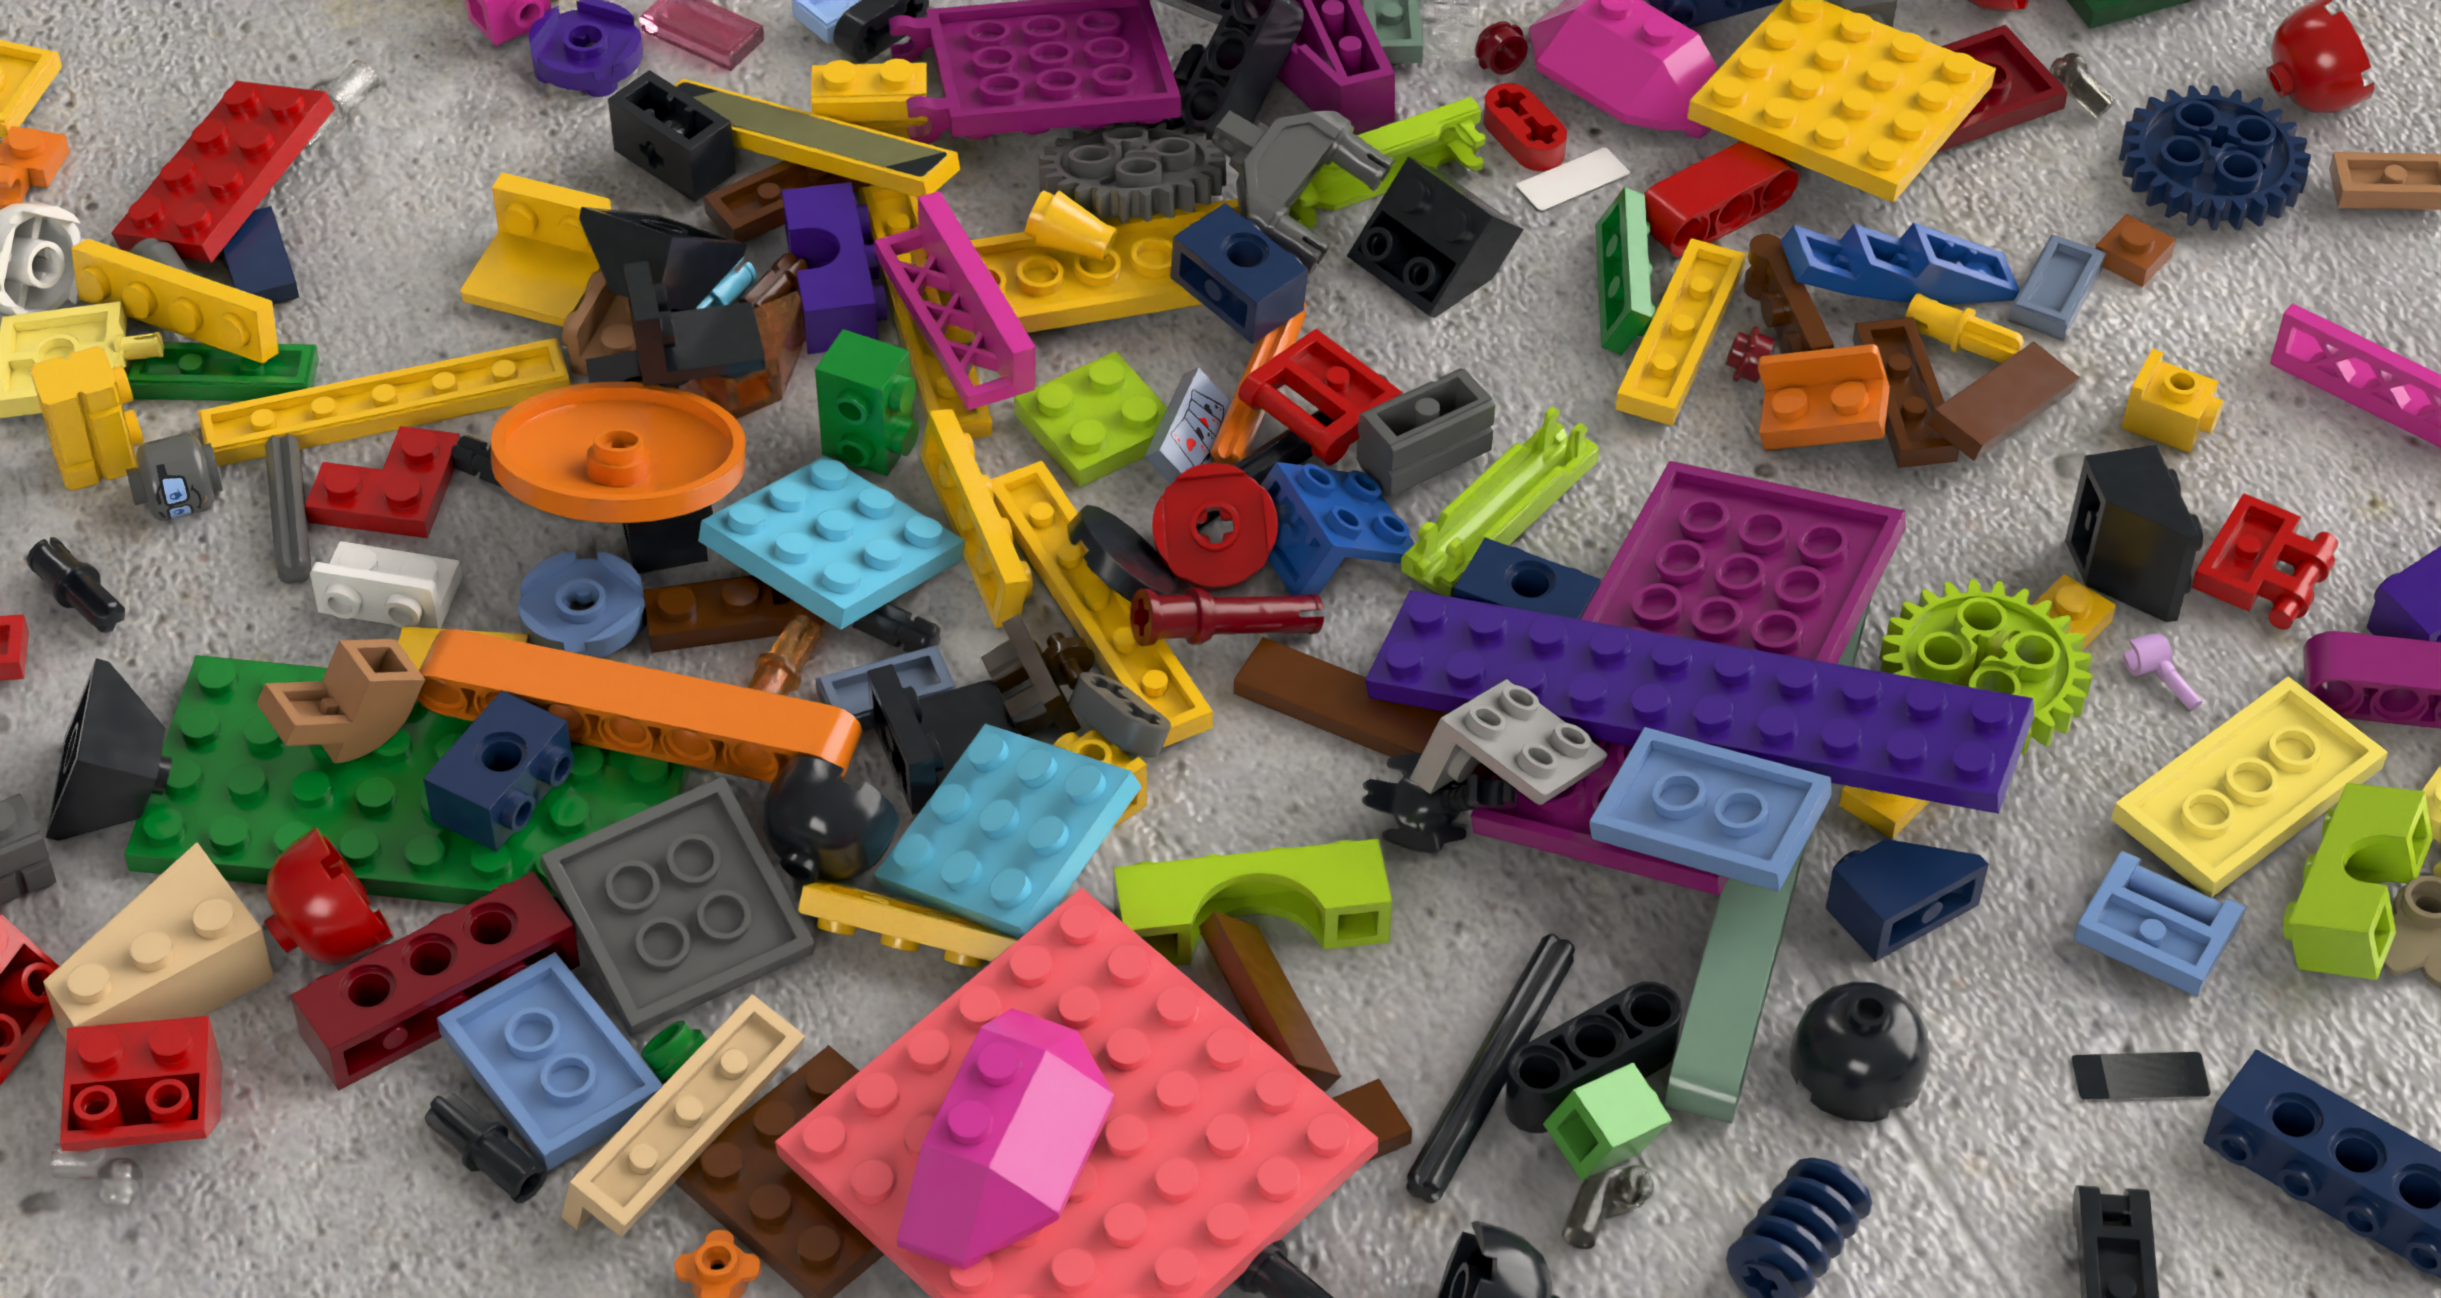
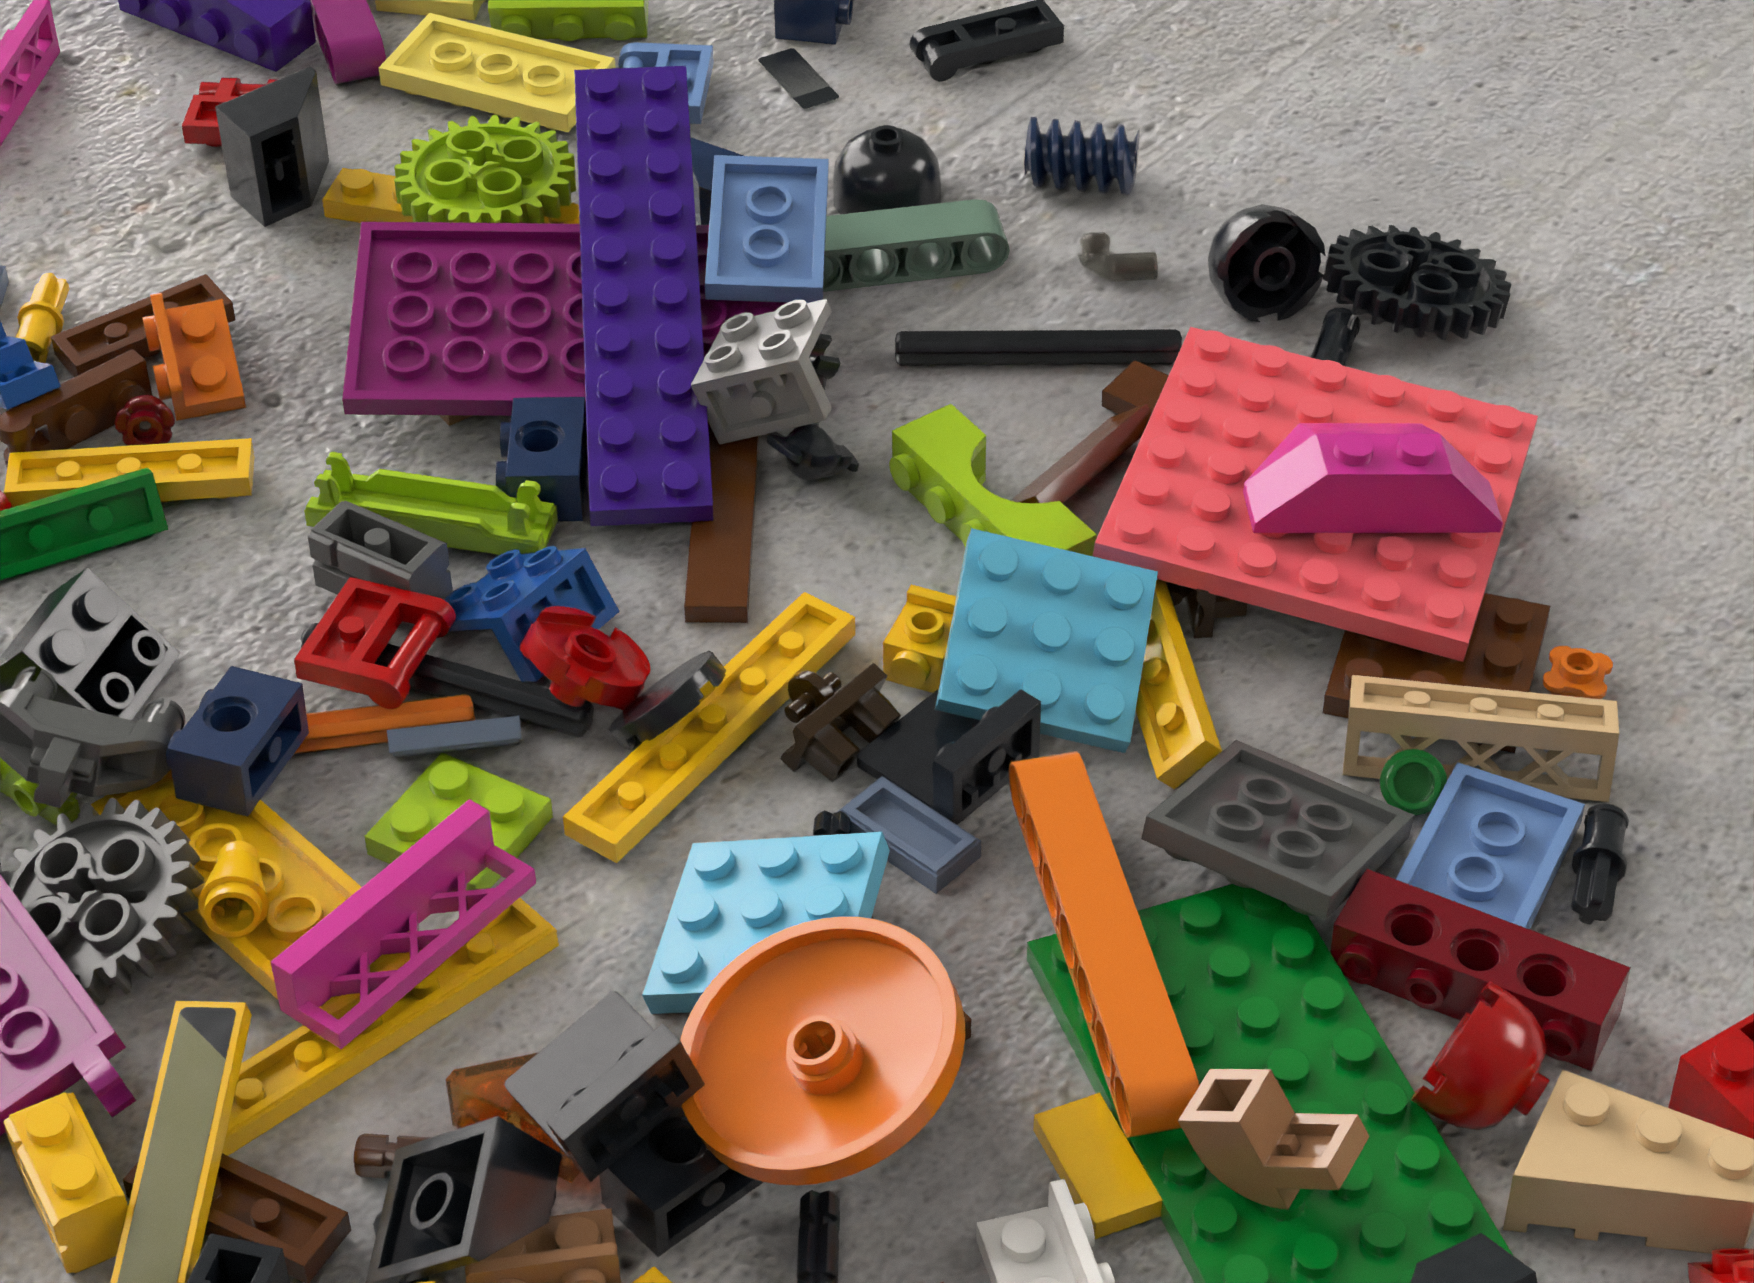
camera: 115 degrees left, 5 degrees down
dark blue brick [423,691,574,852] -> none
medium blue plate [518,551,647,658] -> none
clear orange axle [746,614,823,696] -> none
black cylinder [763,756,900,883] -> none
dark purple arch [782,182,888,354] -> none
green brick [815,329,919,476] -> none
yellow plate [920,409,1033,628] -> none
dark grey beam [1068,672,1171,758] -> none
dark red pin [1130,587,1324,646] -> none
black beam [1505,982,1682,1133] -> none
brick [1543,1063,1672,1181] -> none
reddish brown tile [1927,342,2080,461] -> none
yellow brick [2121,348,2224,453] -> none
lavender hand [2124,634,2202,711] -> none

